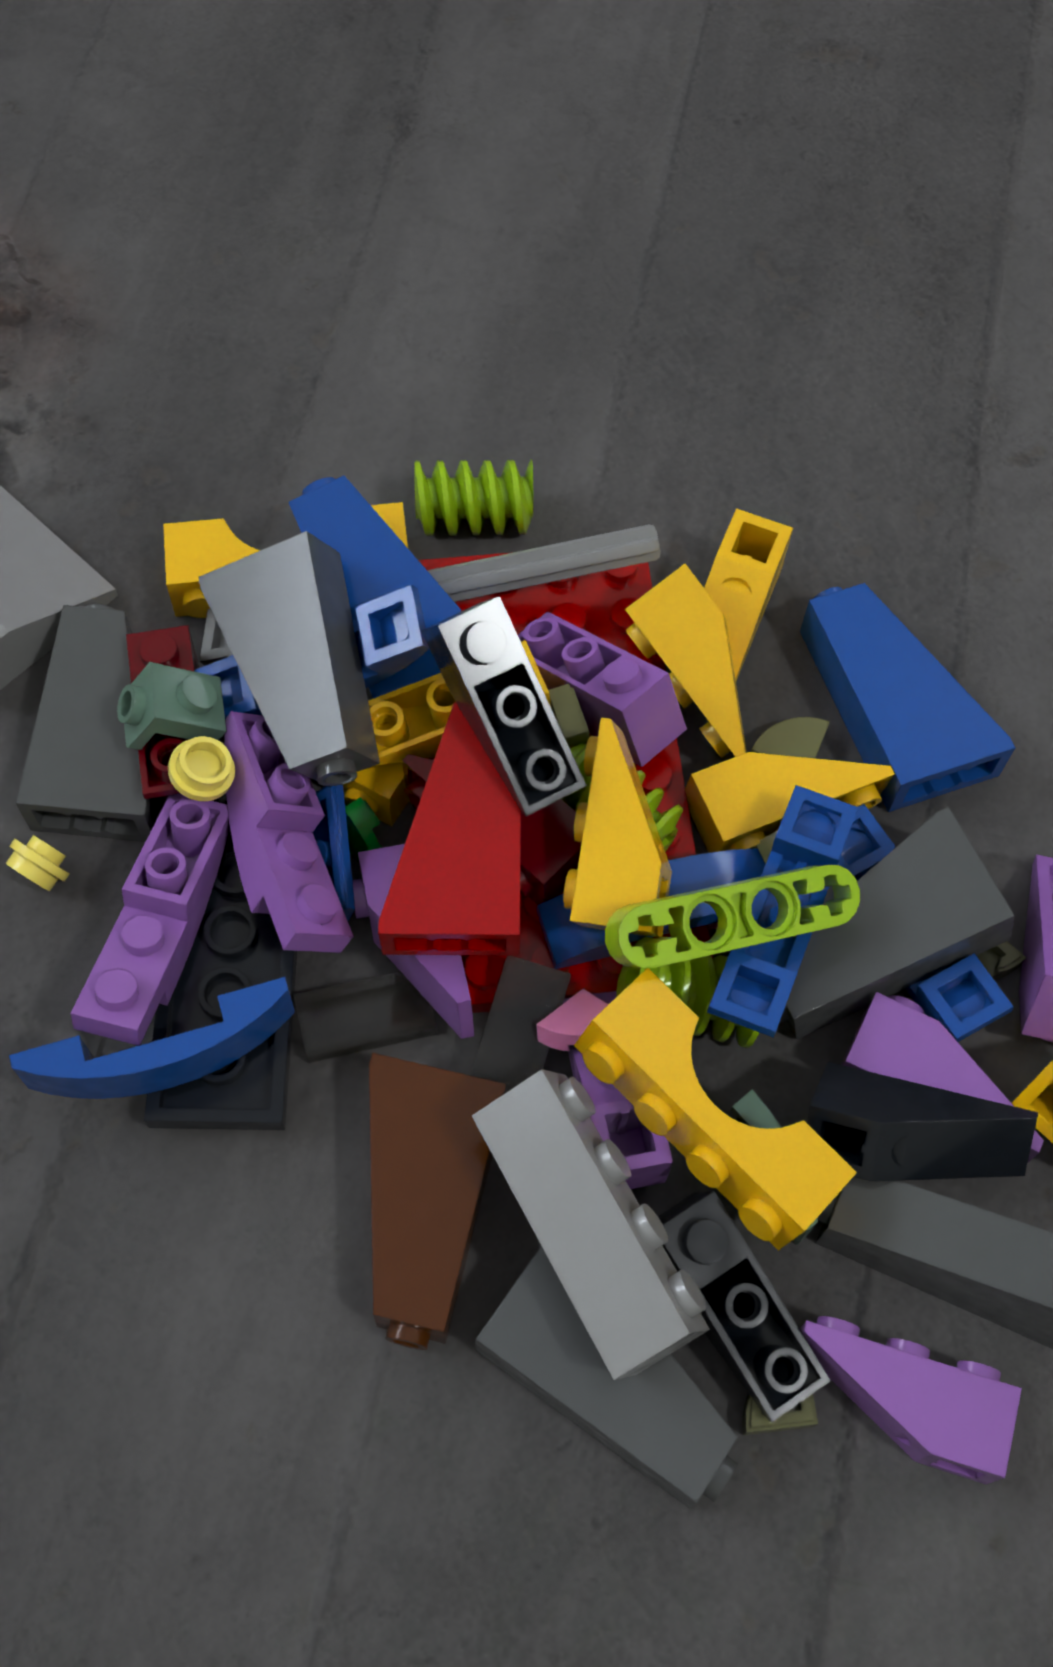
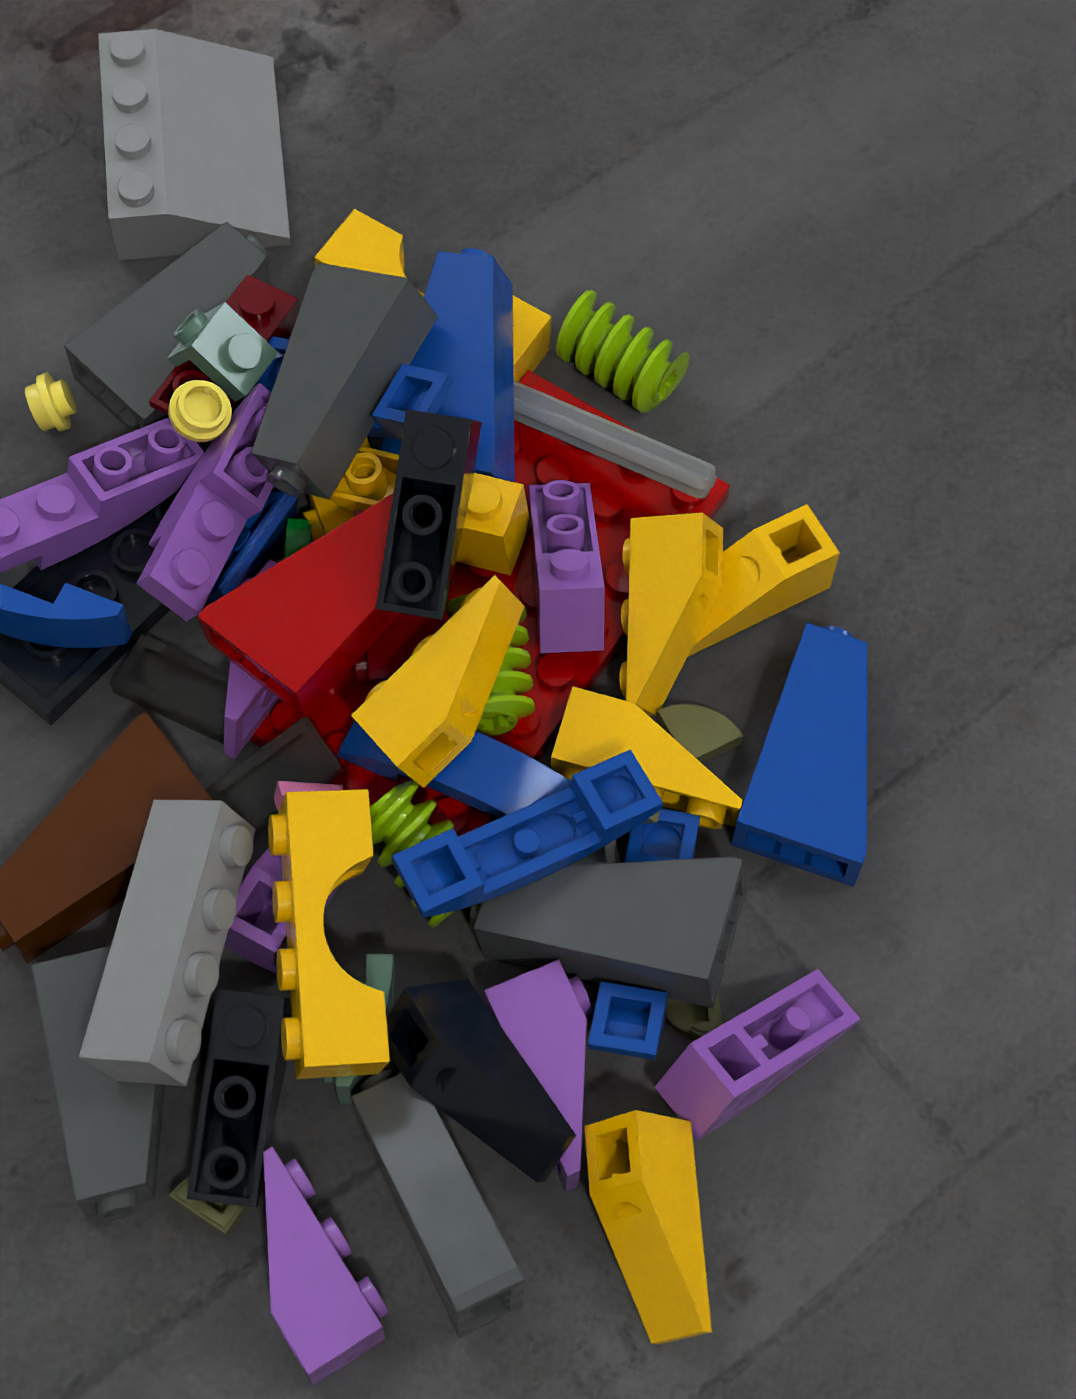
camera: 40 degrees right, 0 degrees up
olive tile [548,684,590,749] -> none
lime beam [605,865,860,968] -> none

